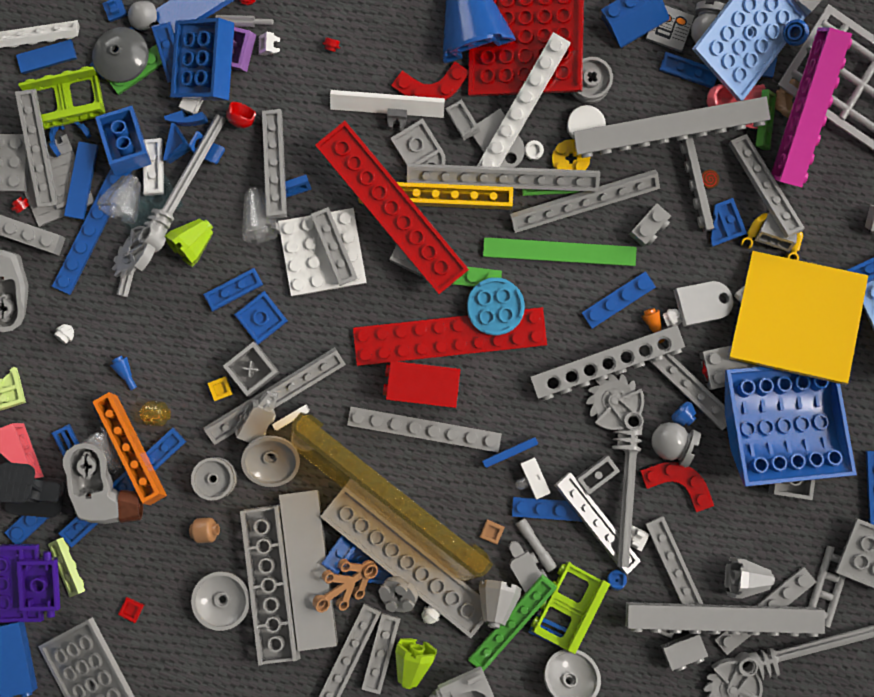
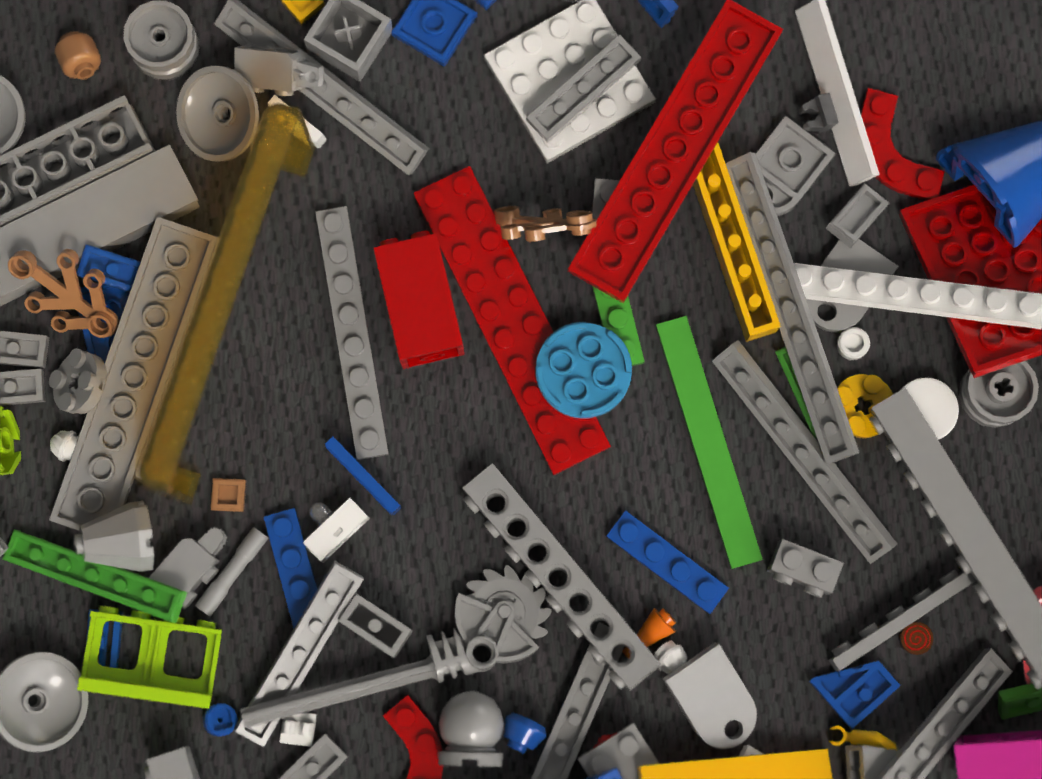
camera: 70 degrees right, 5 degrees down
none -> medium nougat plant [494,206,597,242]

